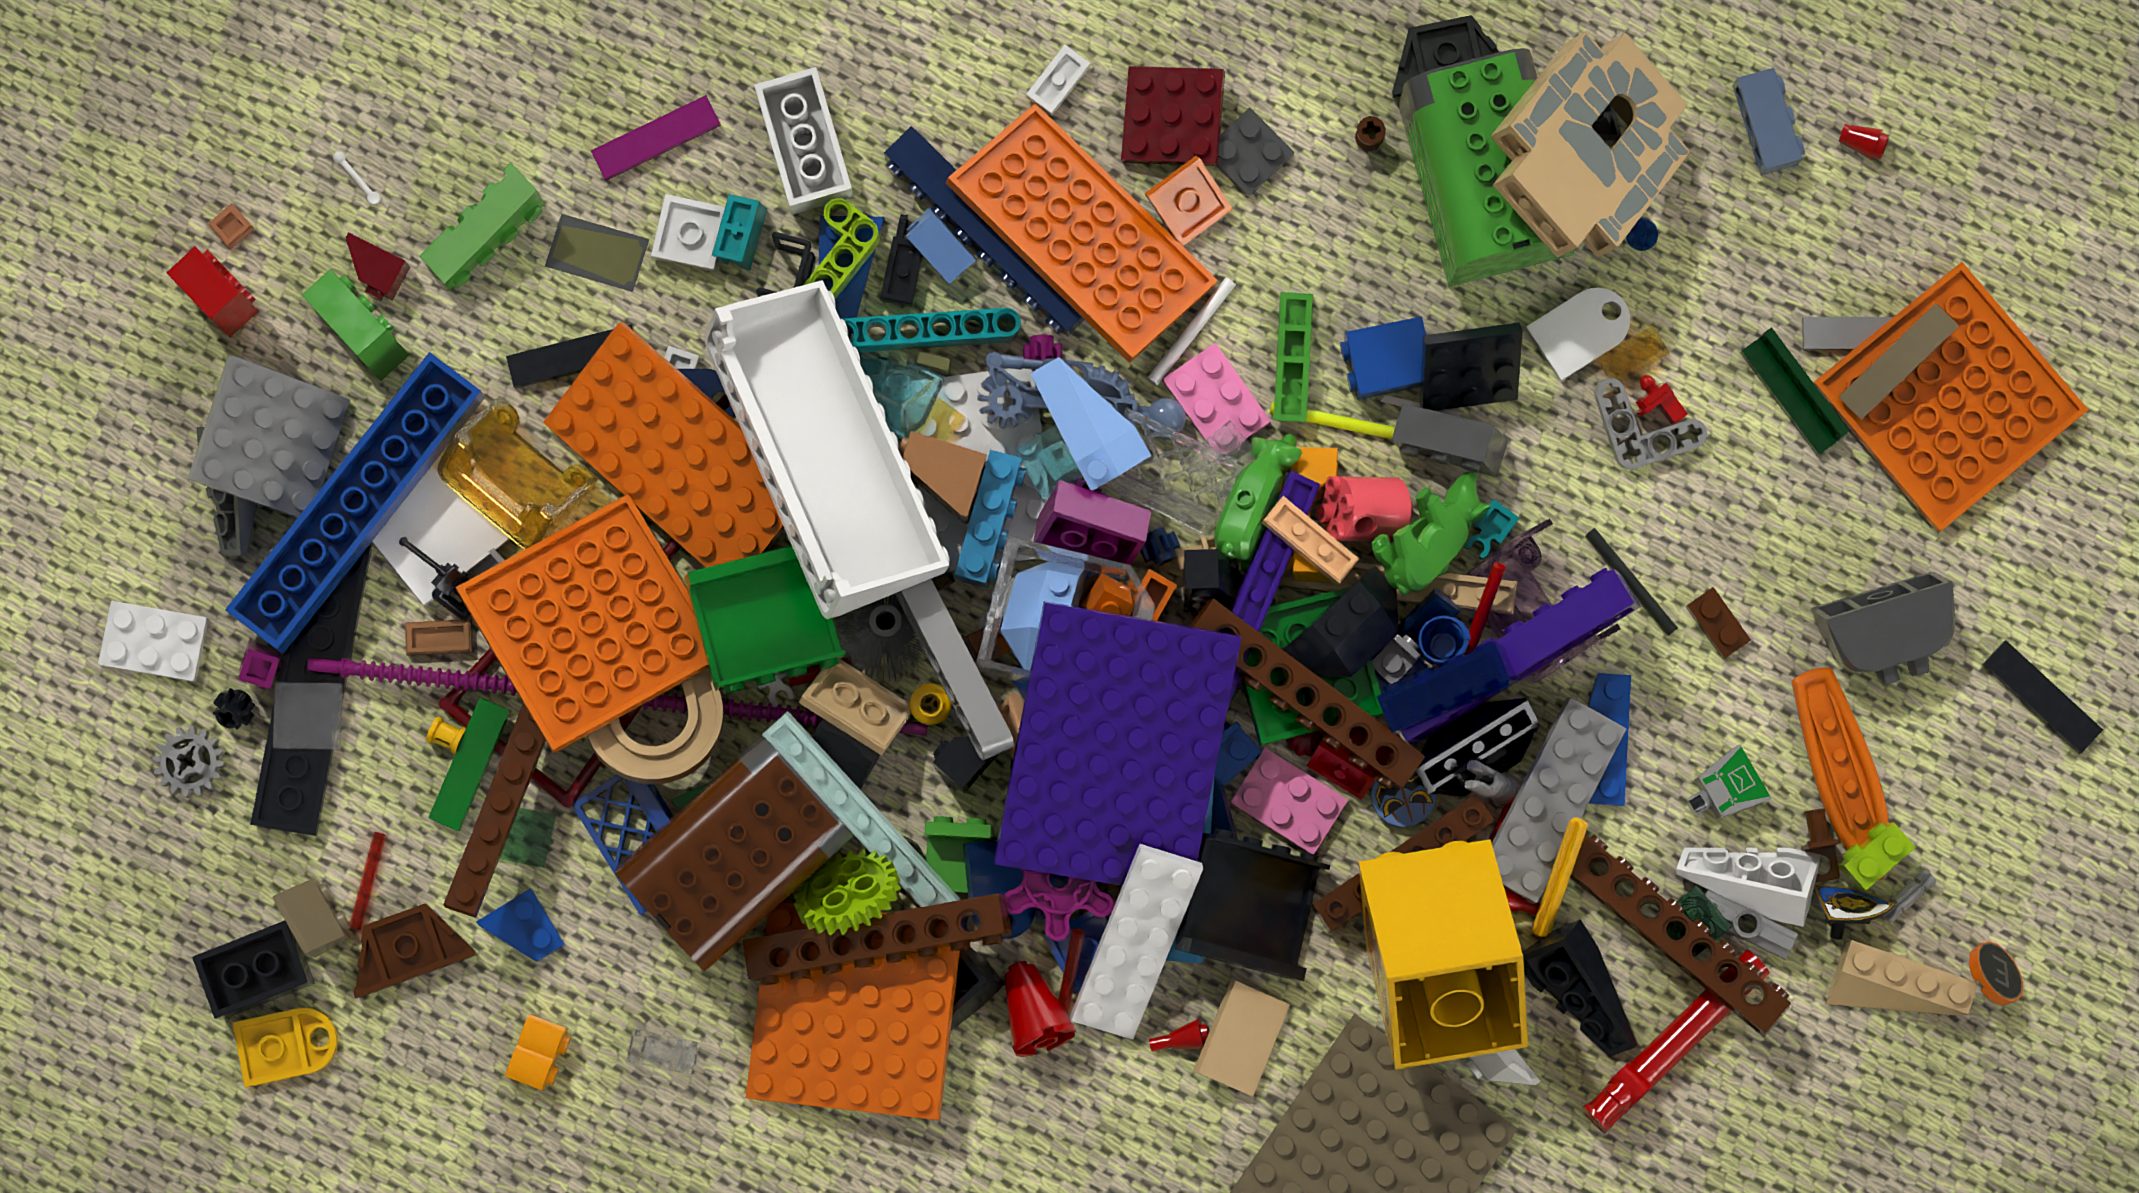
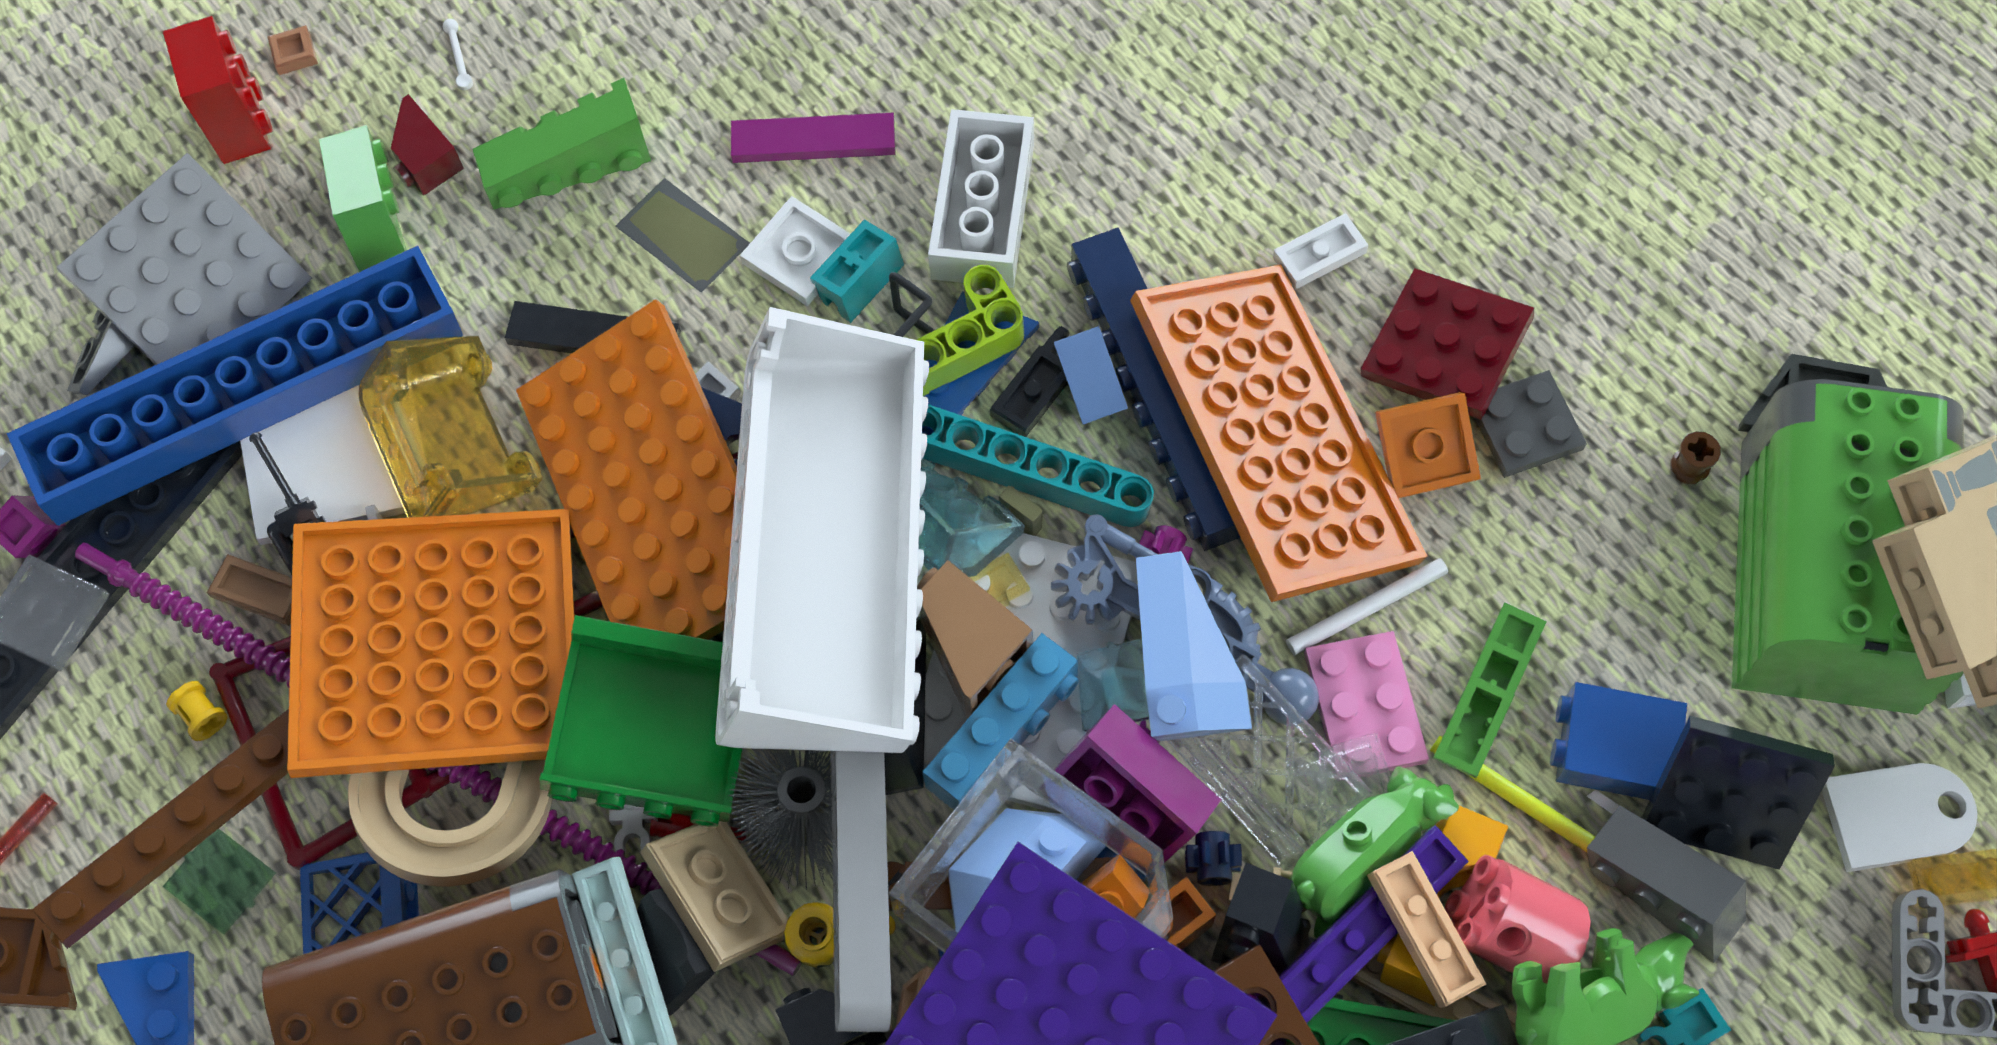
camera: 25 degrees right, 15 degrees down
green tile [428,698,512,831] -> none

